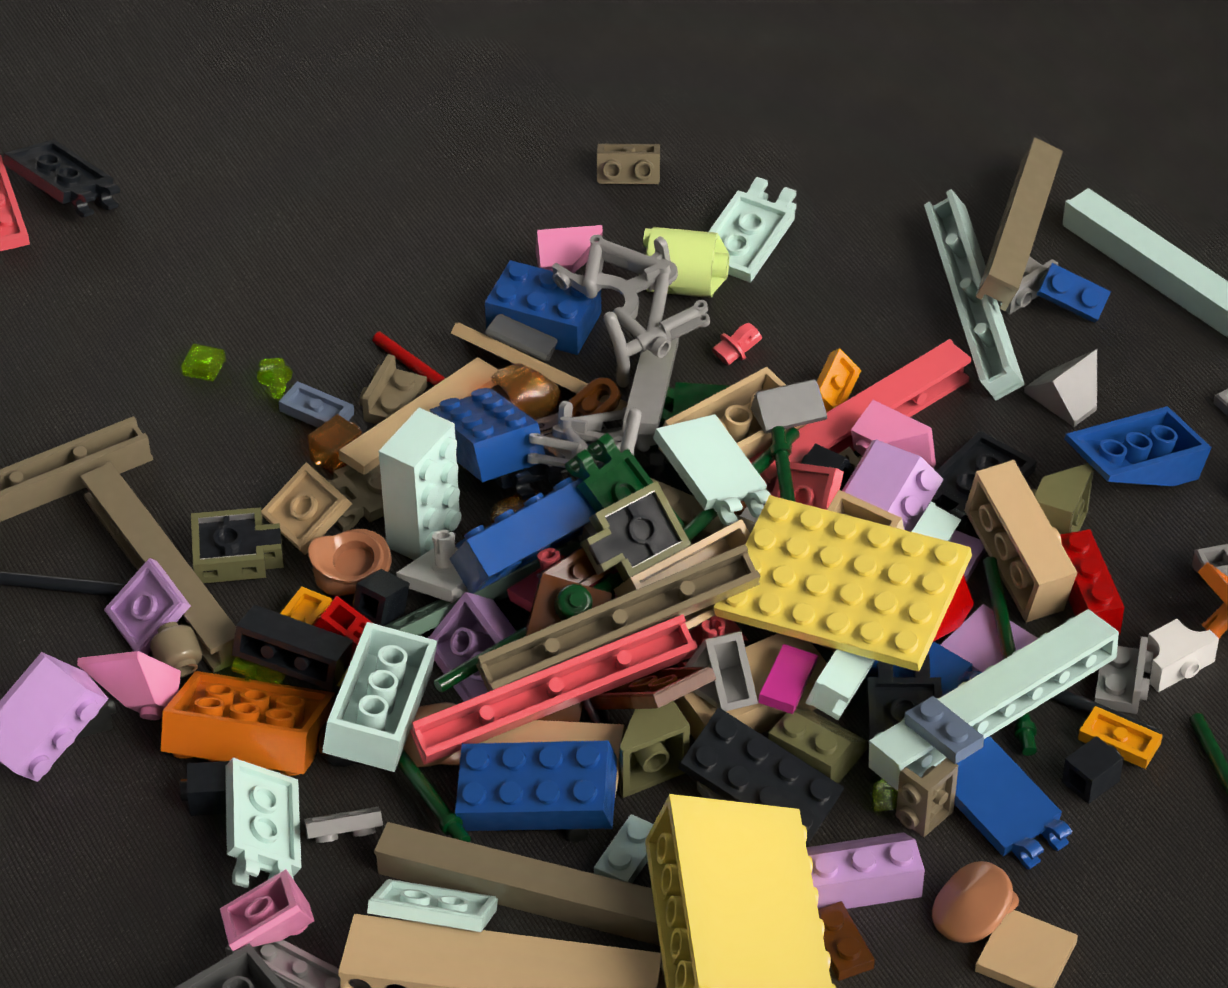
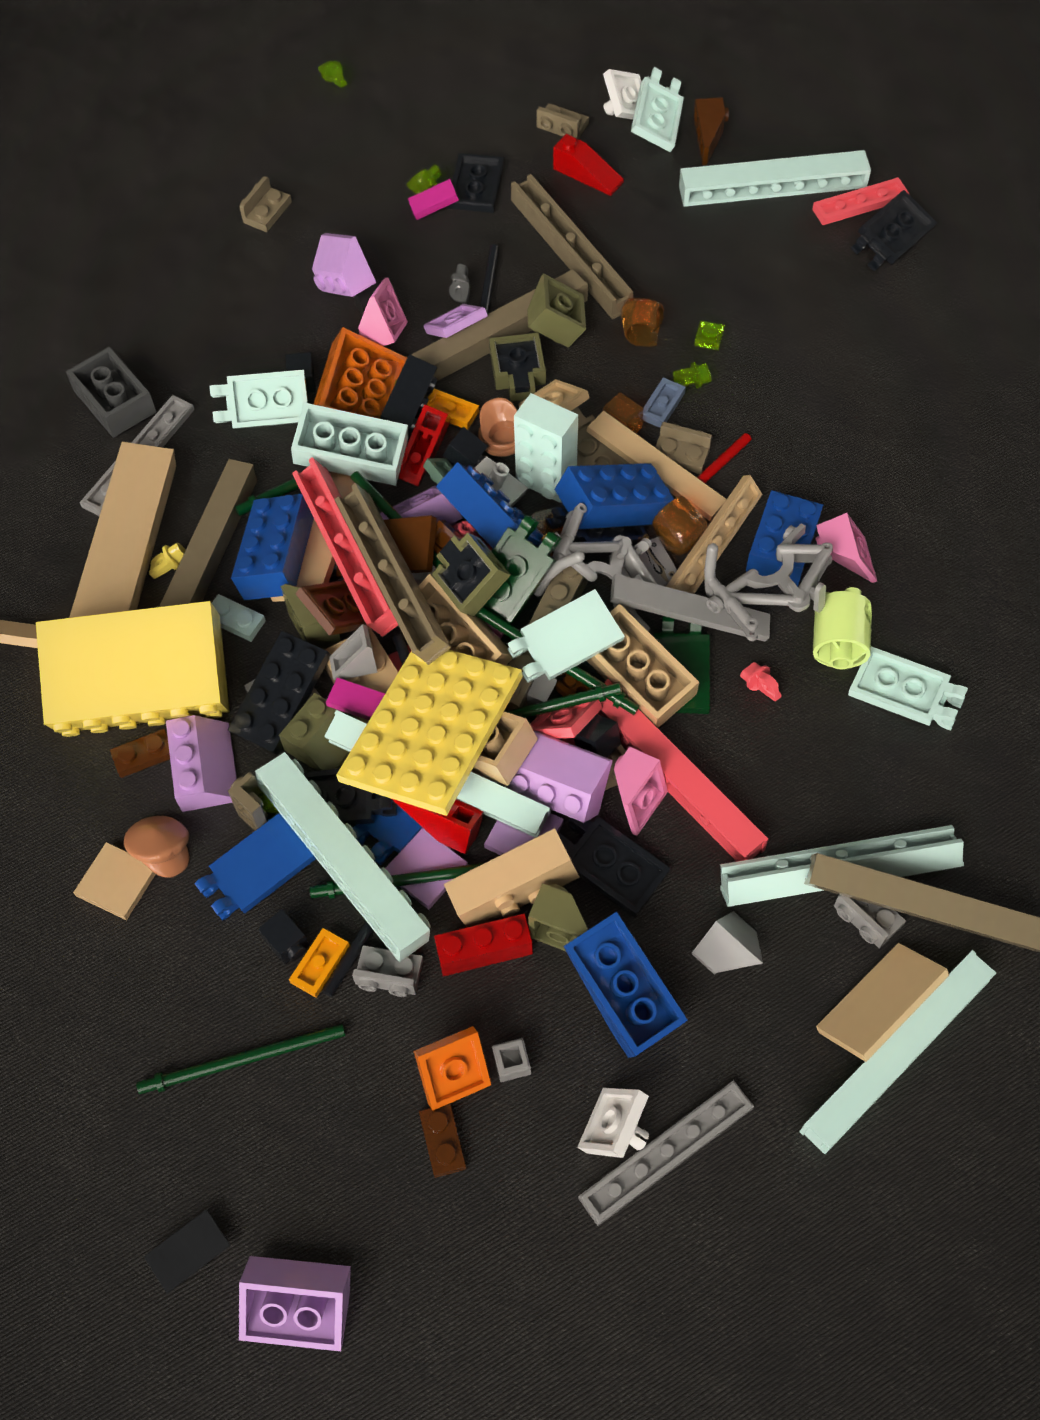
camera: 90 degrees right, 15 degrees up
dark tan head [150,622,202,678] -> none
bright pink slope [220,869,315,951] -> none
light grey plate [304,807,383,843] -> none
light aqua tile [367,879,498,932] -> none
dark grey slope [485,314,558,362] -> none
dark green piece [554,584,593,620] -> none
reddish brown plate [568,377,621,417] -> none
dark tan bracket [597,144,660,184] -> none
slope [751,379,827,434] -> none
light orange plate [817,348,861,413] -> none
sand blue plate [905,696,984,764] -> none
blue plate [1036,263,1111,323] -> none
white brick [1147,619,1219,692] -> none
none -> light yellow piece [149,542,186,579]
none -> dark grey piece [449,264,470,304]
none -> olive slope [527,274,586,348]
none -> clear orange piece [621,298,664,347]
none -> tan tile [816,943,949,1062]

